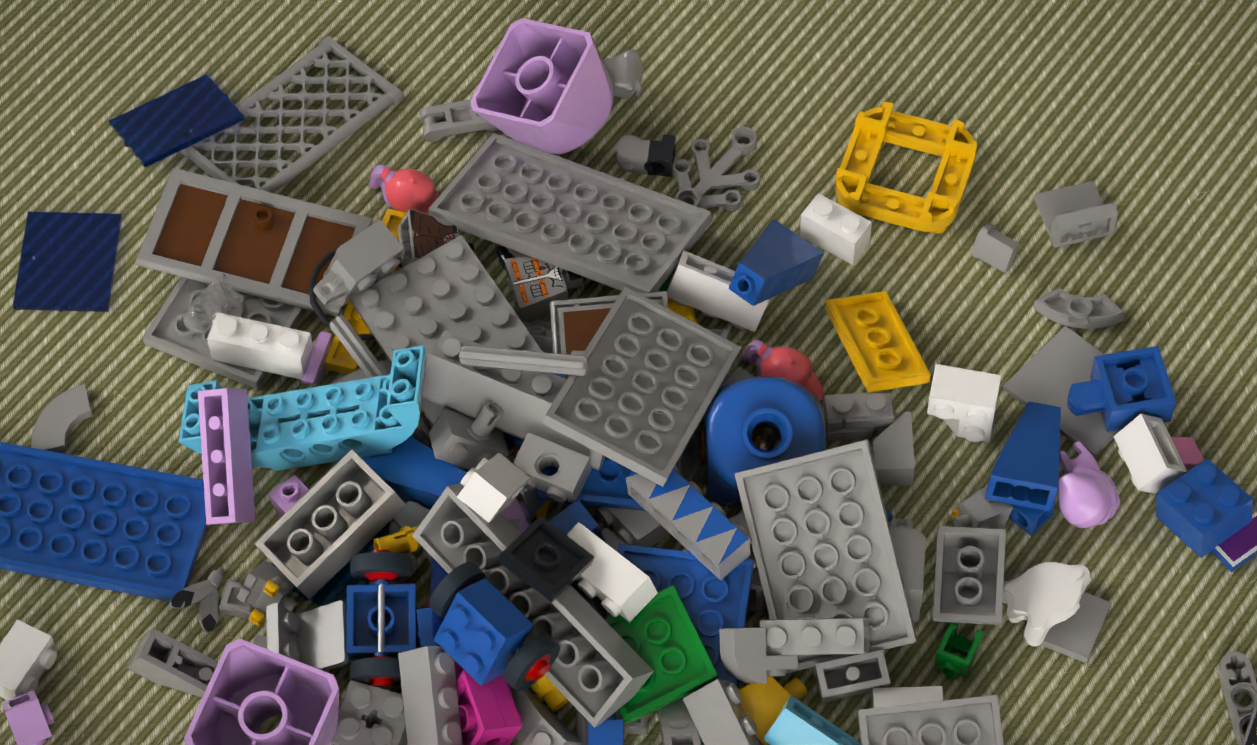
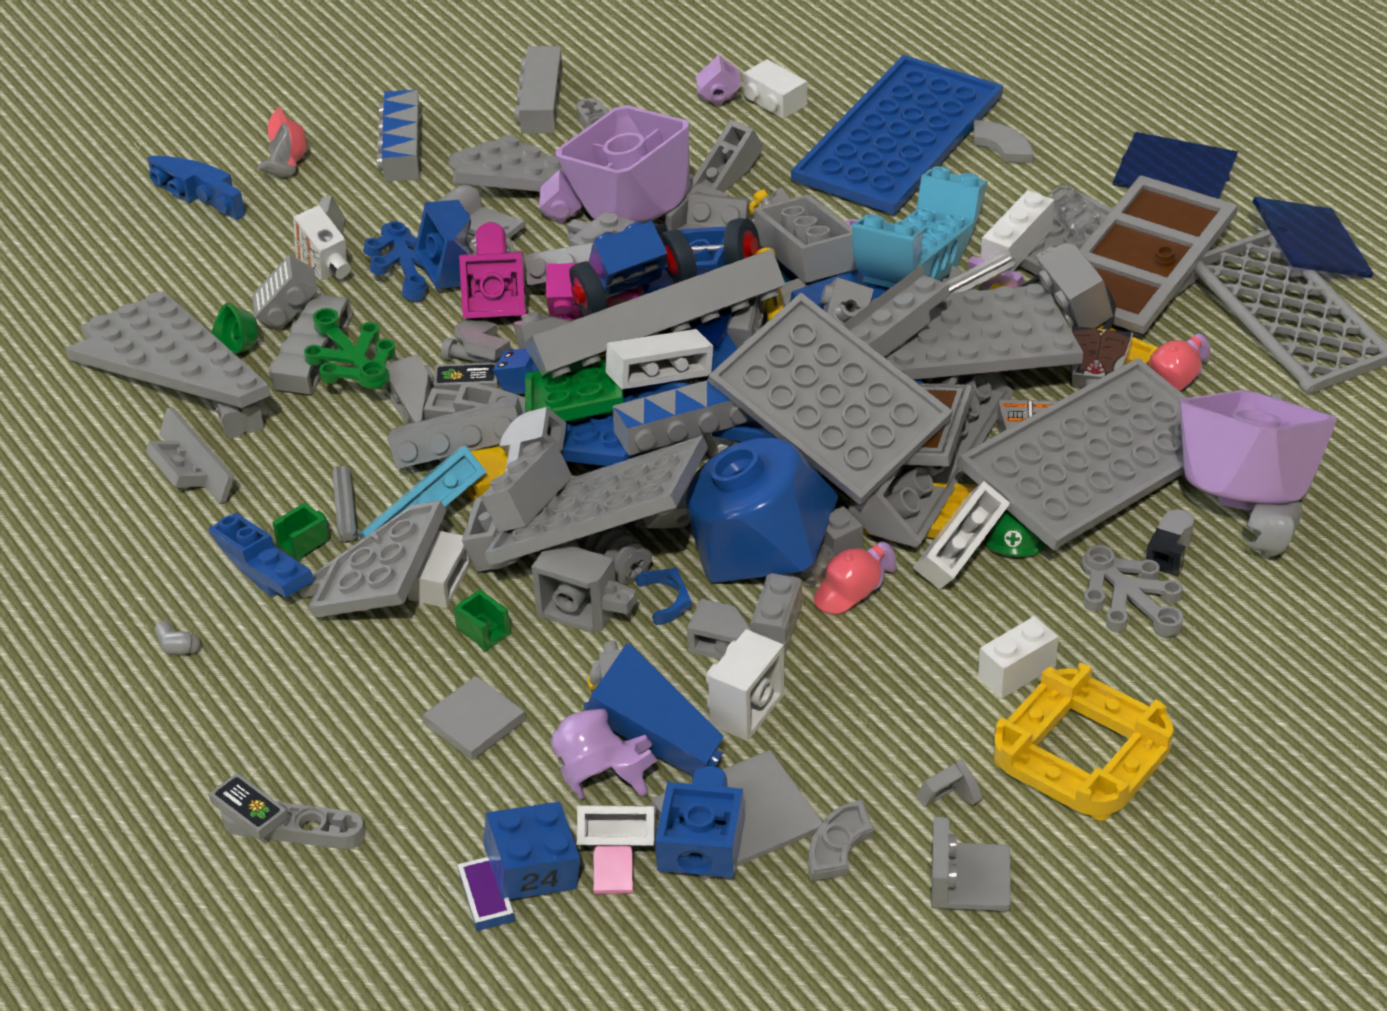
camera: 110 degrees right, 15 degrees down
light grey piece [170,567,224,633] -> none
lavender brick [198,388,256,525] -> none
white brick [457,453,530,523] -> none
light grey axle [459,345,589,376] -> none
black tile [498,516,594,602] -> none
blue slope [728,219,824,306] -> none
yellow piece [825,291,931,393] -> none
light grey slope [933,526,1006,625] -> none
white tile [1003,562,1091,646] -> none

